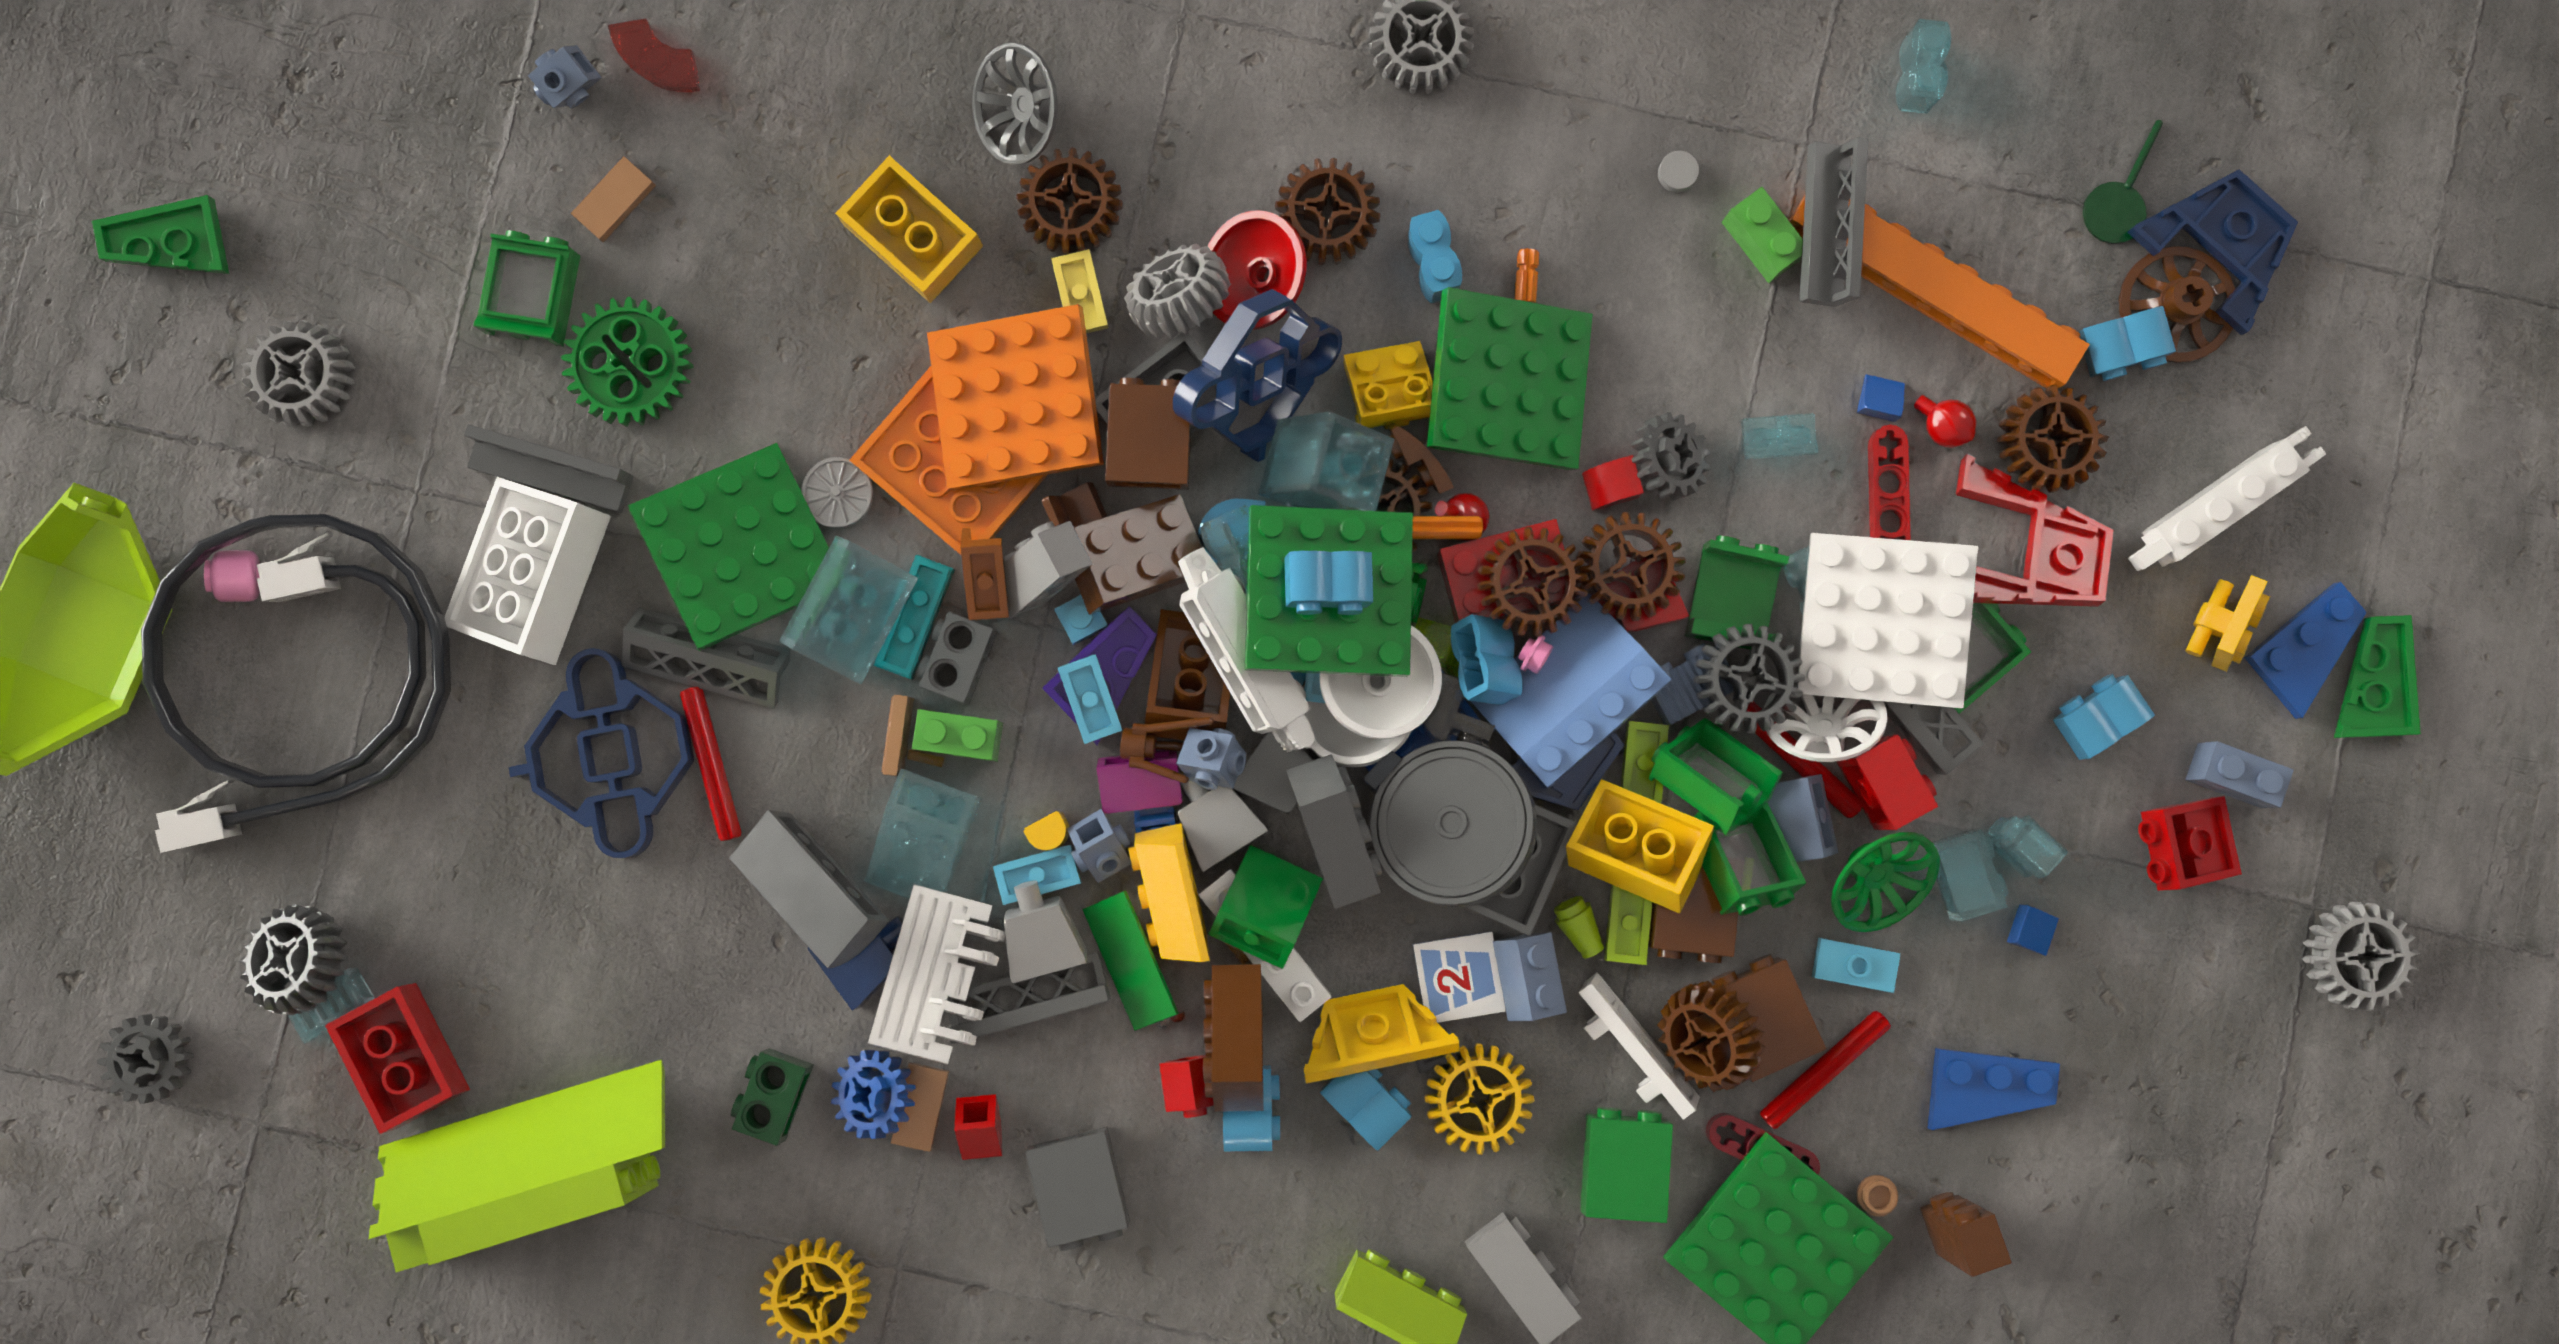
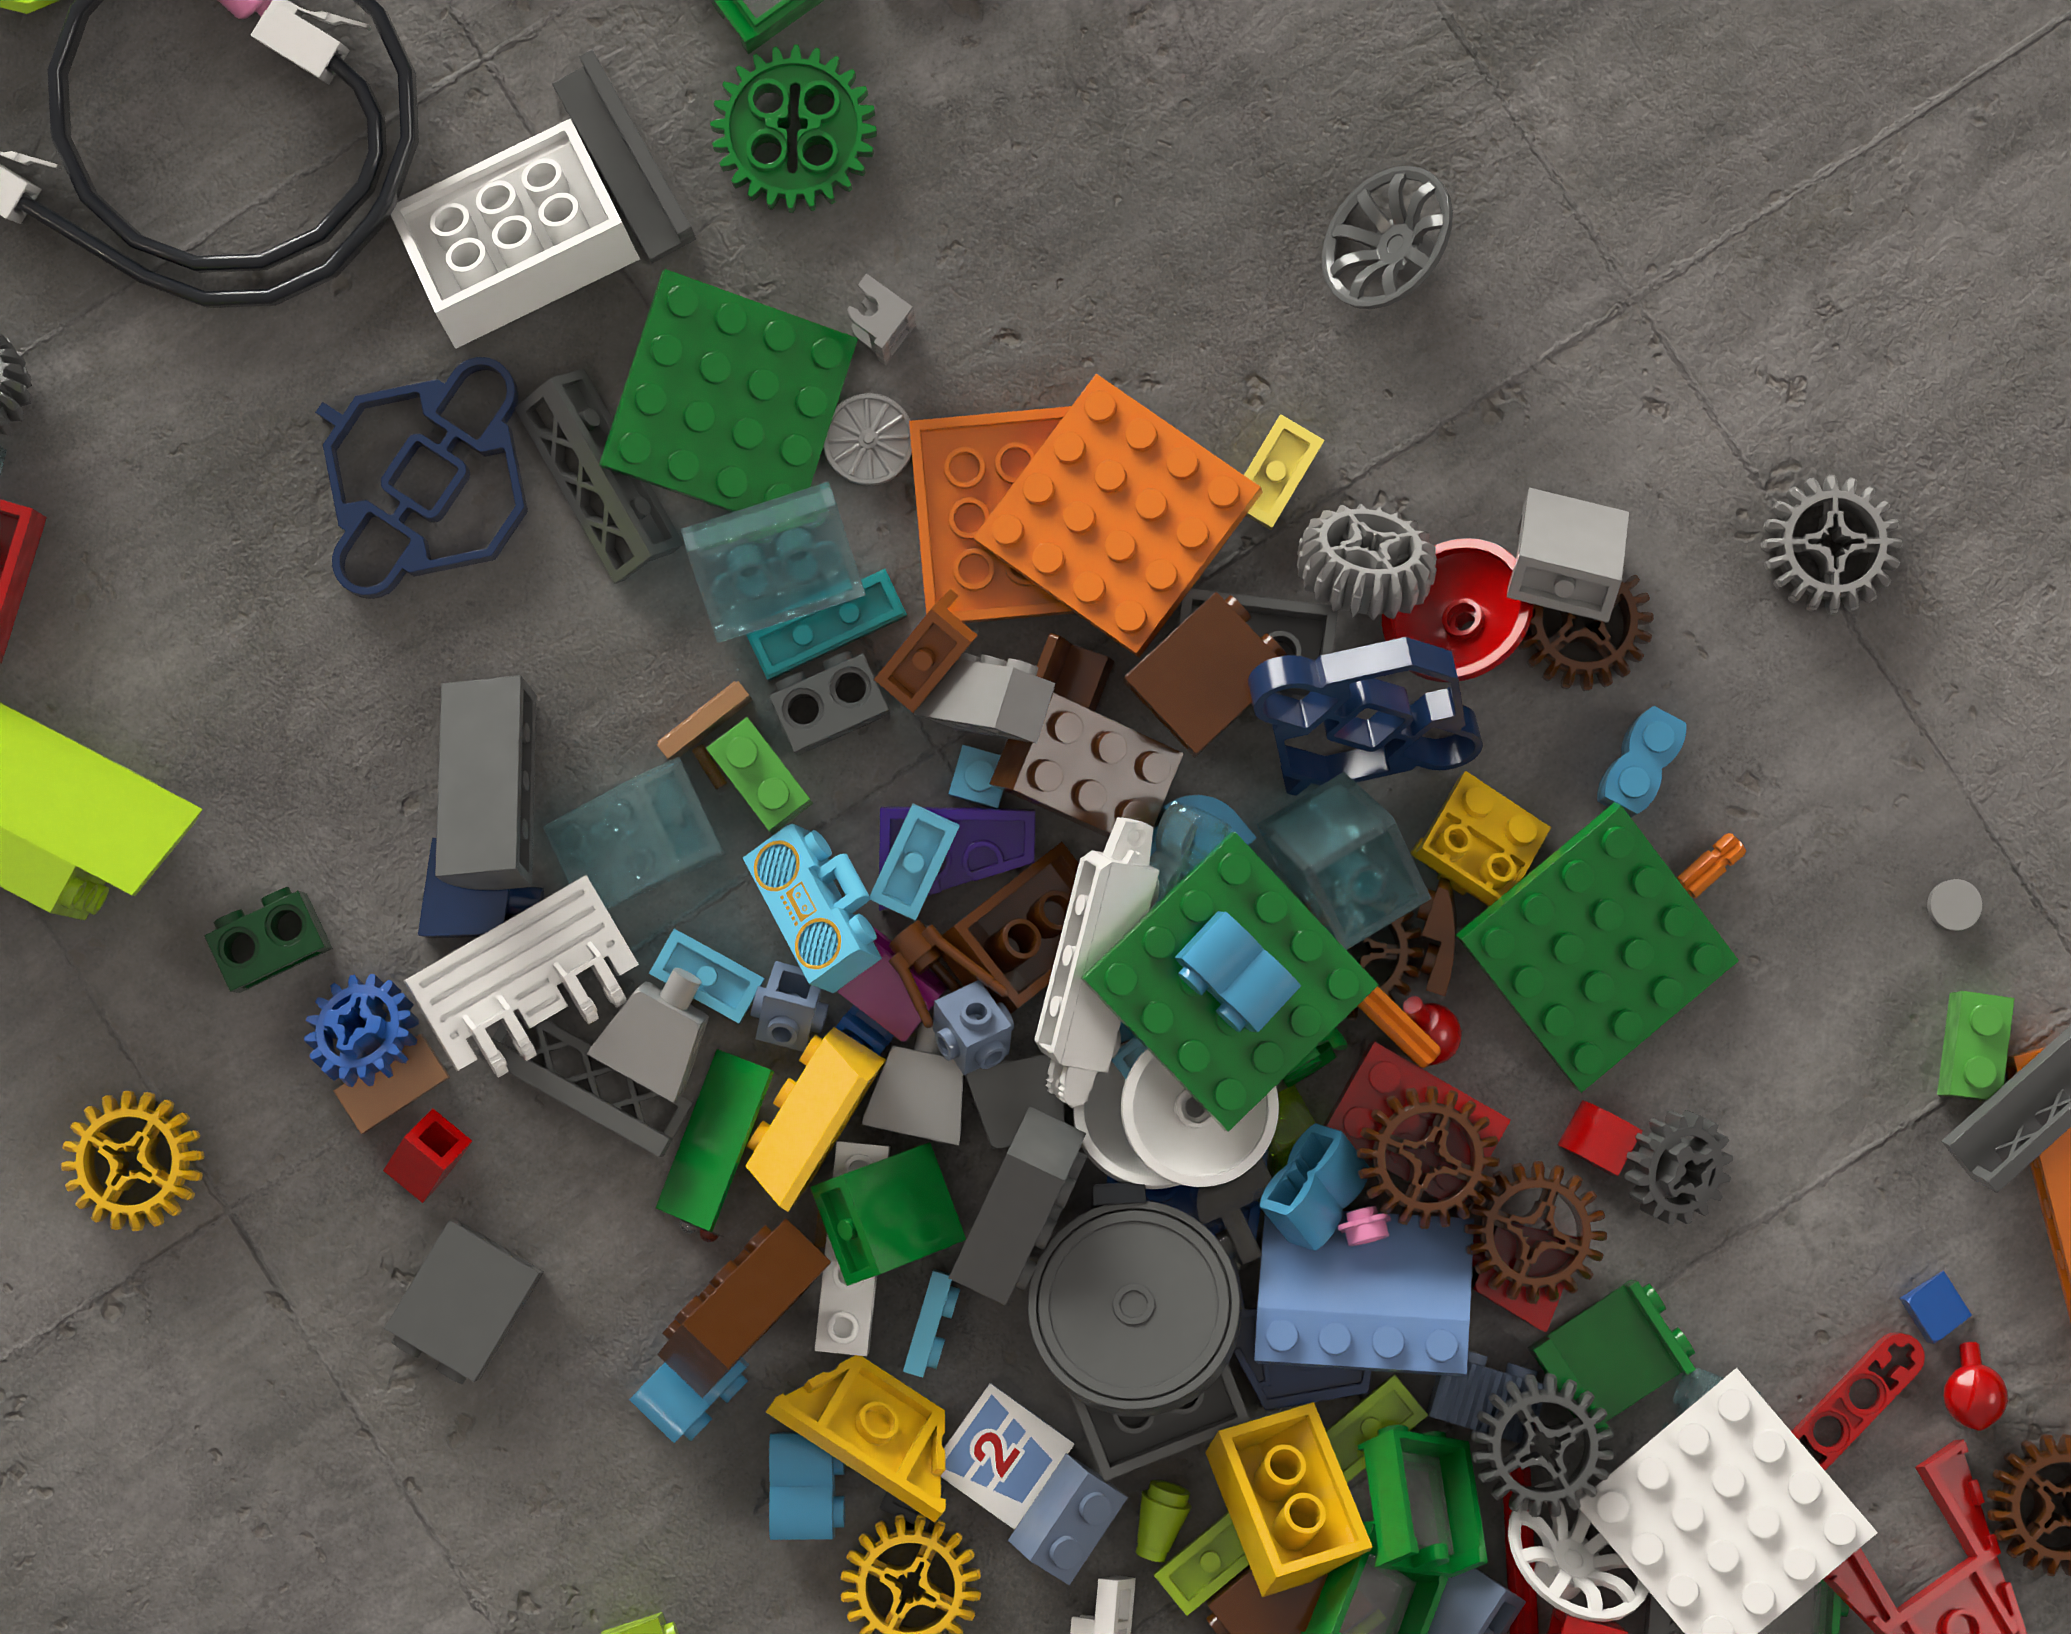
camera: 45 degrees right, 0 degrees up
red axle [680,687,742,841] -> none
yellow brick [835,155,983,303] -> none
reddish brown gear [1016,147,1123,255] -> none
yellow brick [1023,811,1069,850] -> none
red brick [1159,1055,1214,1118] -> none
clear light blue hips [1741,413,1818,460] -> none
none -> medium azure piece [743,824,882,993]
none -> light grey hinge [847,273,916,366]
none -> medium azure plate [903,1269,960,1378]
none -> light grey panel [1507,487,1629,622]

